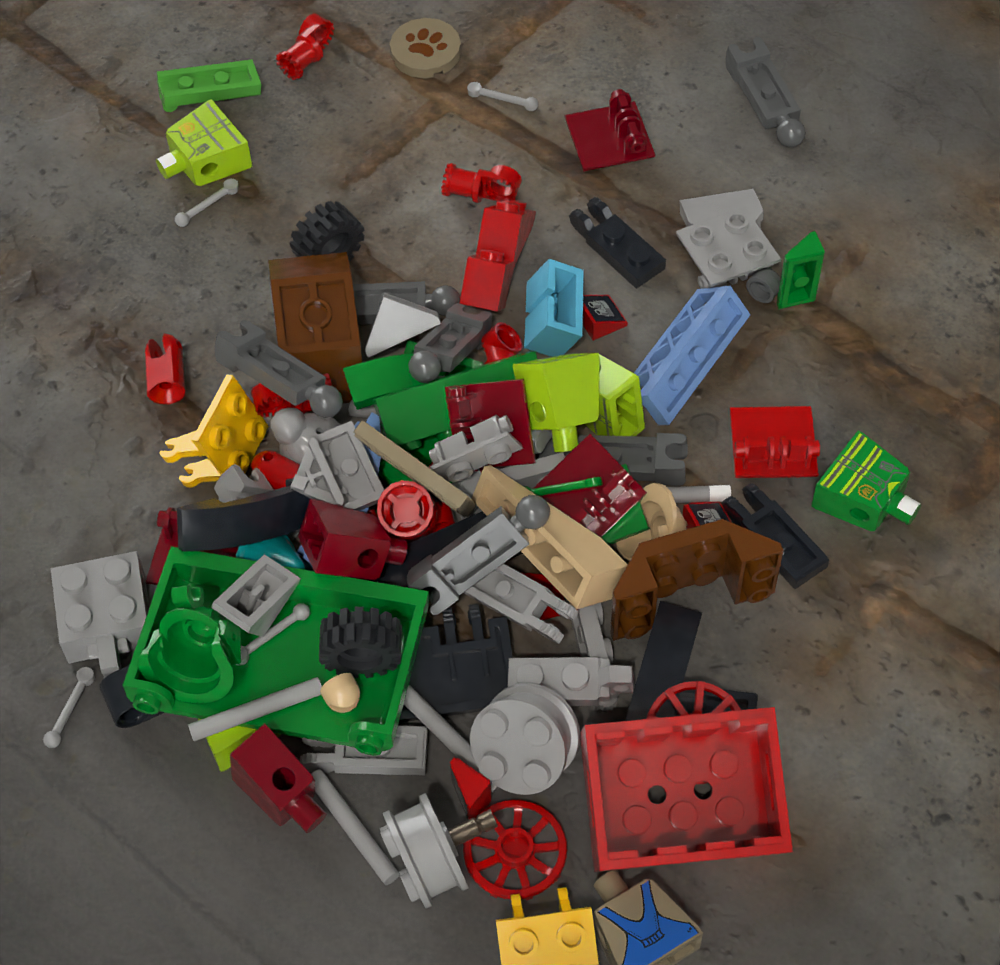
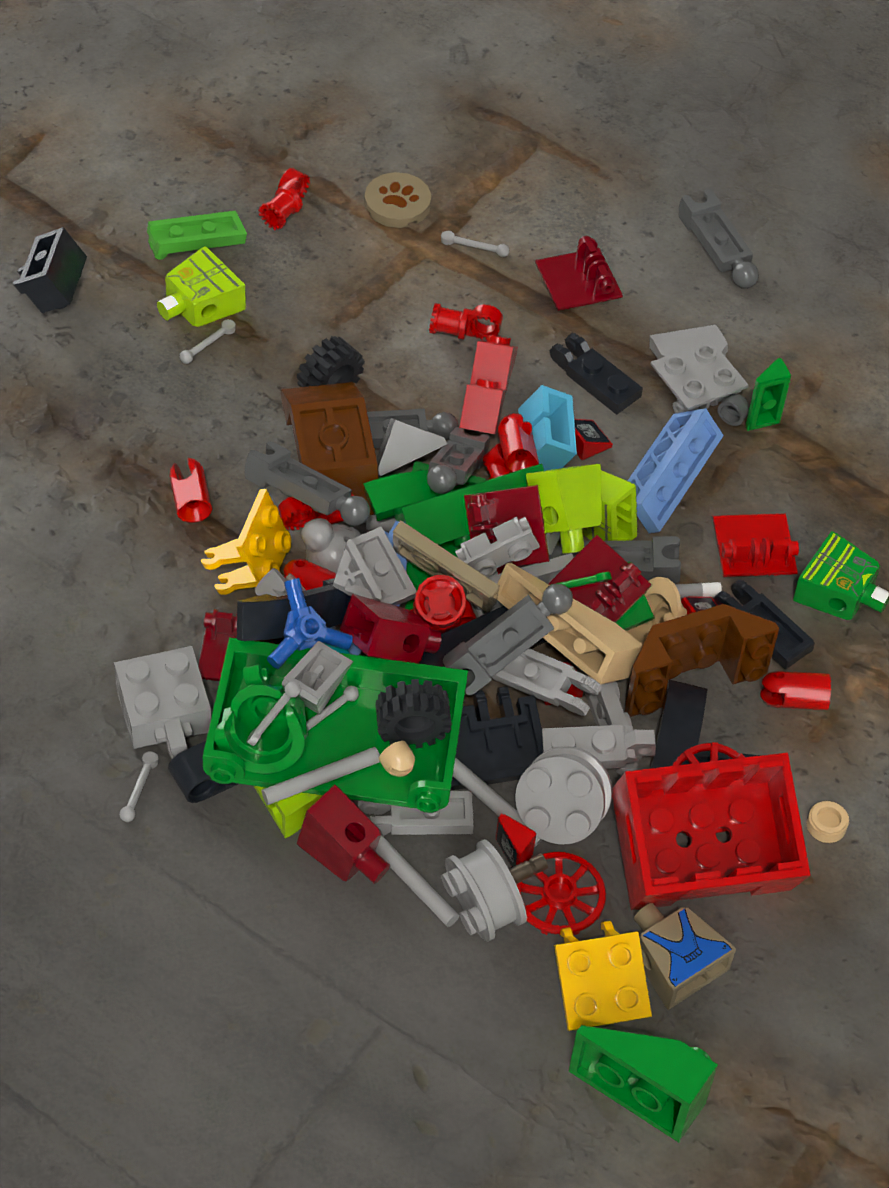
camera: 10 degrees left, 5 degrees down
none -> black brick [13,227,87,313]
none -> light grey hinge [246,681,301,746]
none -> blue piece [267,578,353,669]
none -> red piece [498,413,539,473]
none -> red piece [760,671,831,710]
none -> tan tile [807,801,849,843]

